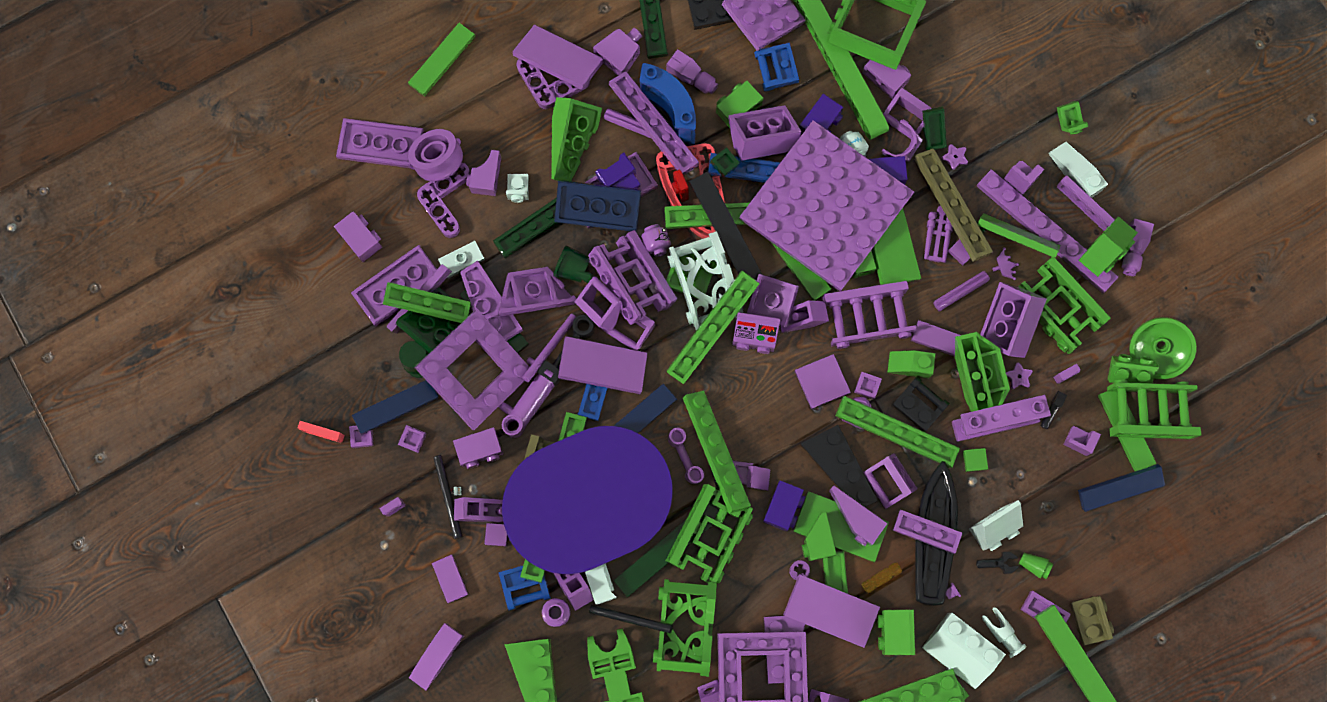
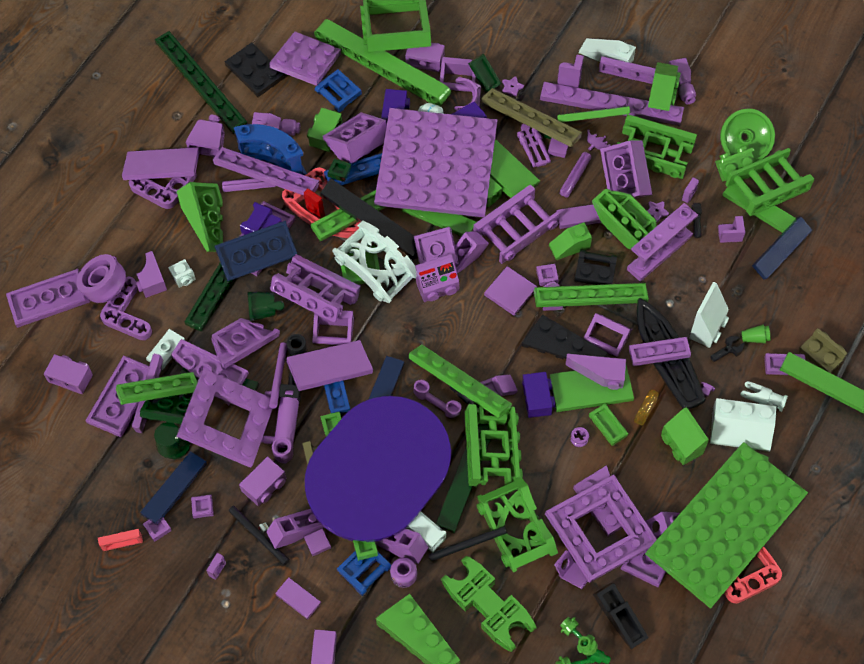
camera: 30 degrees left, 15 degrees down
bright green tile [408,23,475,97] -> none
medium lavender tile [575,277,622,331] -> none
medium lavender head [641,224,671,257] -> none
bright green plate [667,270,760,384] -> none
medium lavender tile [783,574,880,648] -> none
bright green slope [802,512,836,562] -> none
bright green tile [963,448,988,472] -> none
bright green bracket [1057,101,1088,134] -> none

